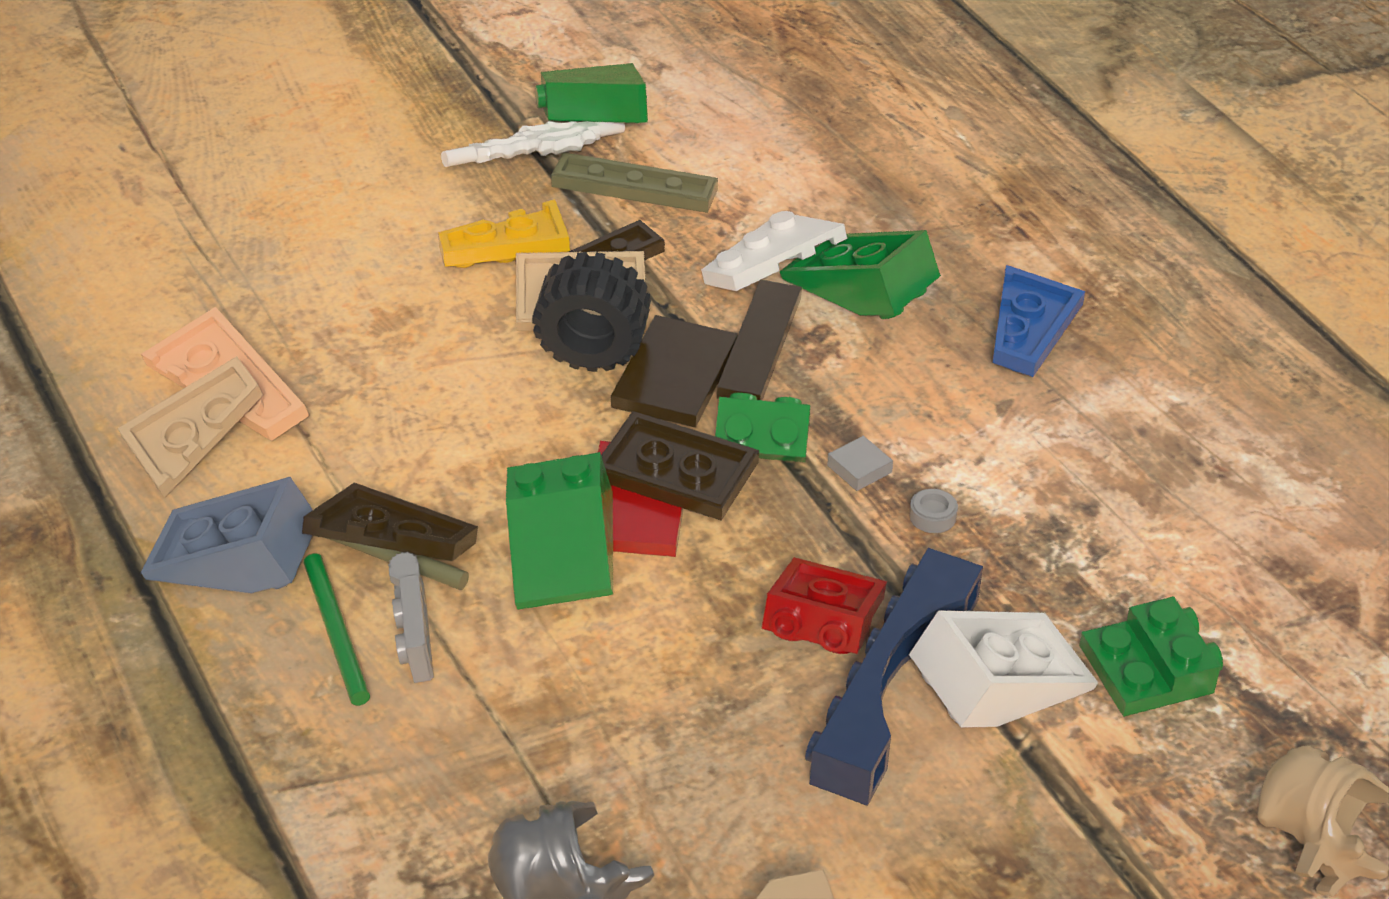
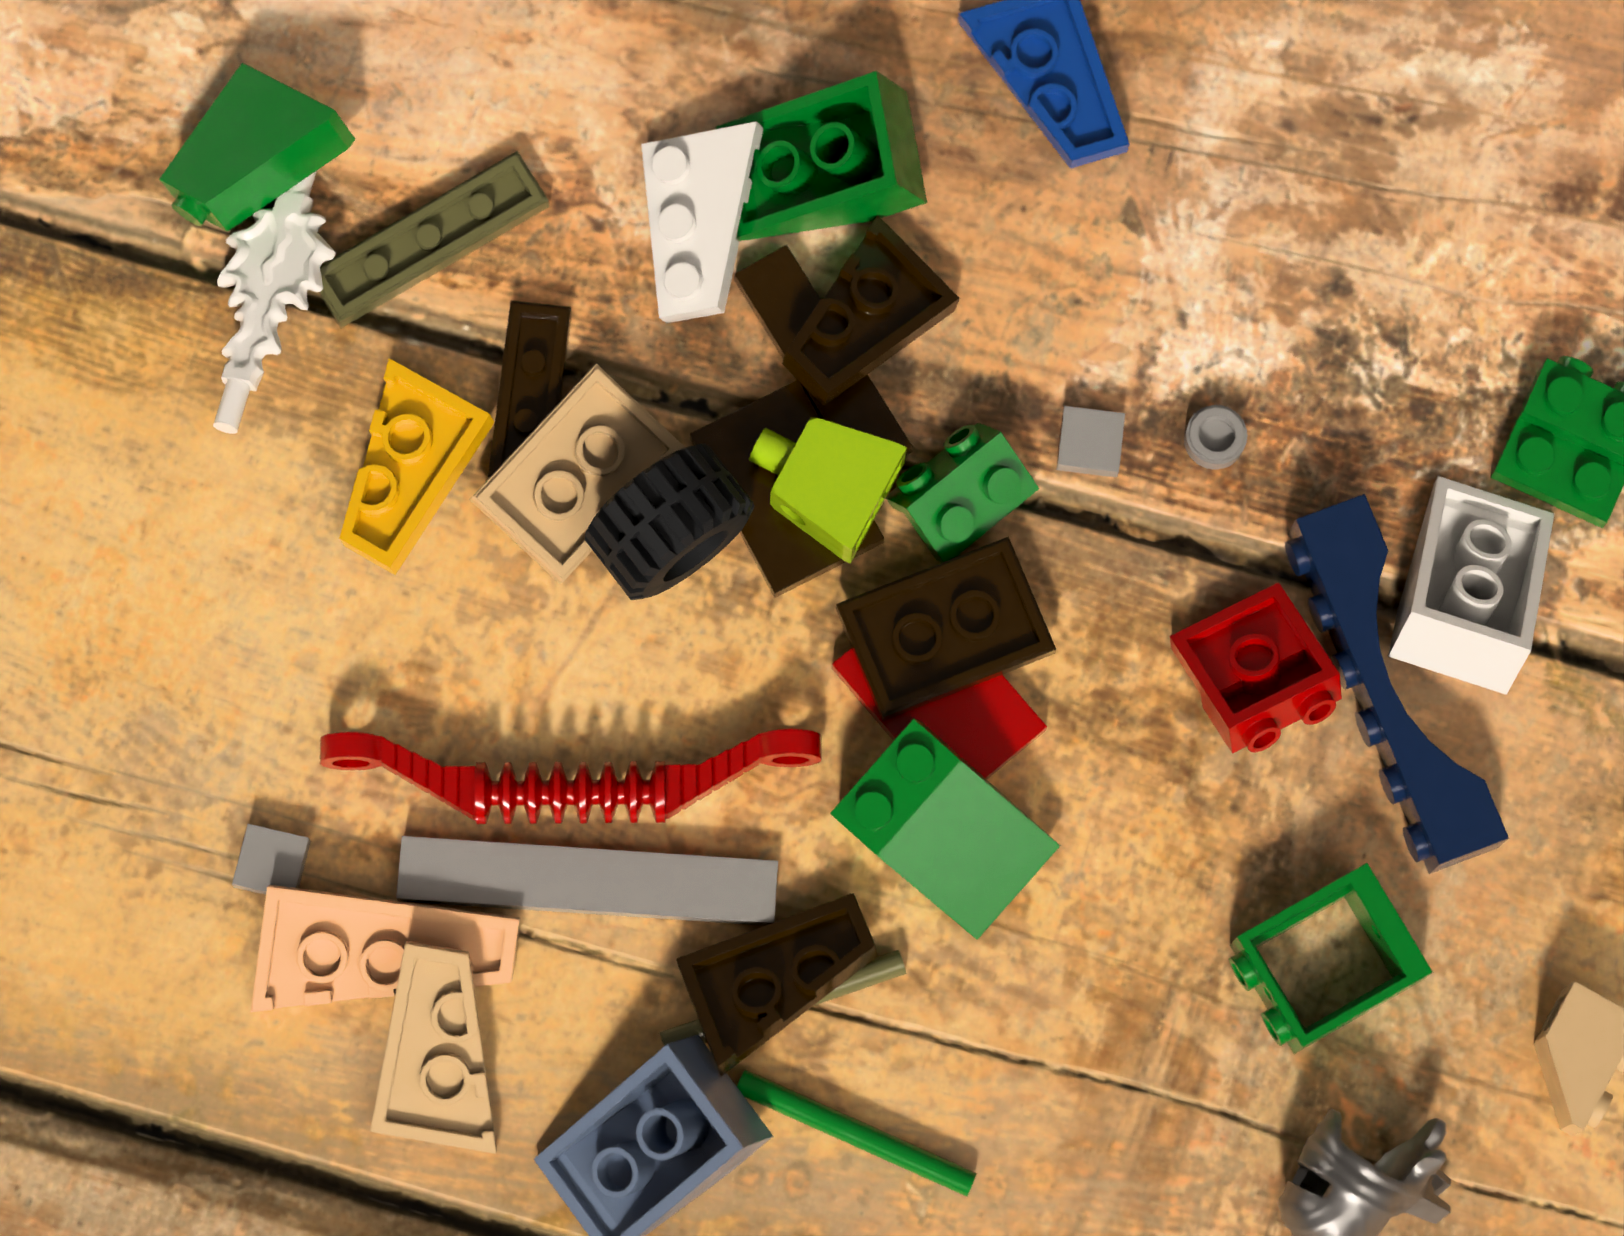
camera: 50 degrees left, 35 degrees up
light grey hinge [388,552,434,683] -> none
none -> light grey tile [232,824,311,895]
none -> red piece [320,729,822,824]
none -> light grey tile [396,836,778,926]
none -> lime torso [749,417,907,564]
none -> dark brown wing [782,215,960,406]
none -> green window [1229,863,1433,1054]

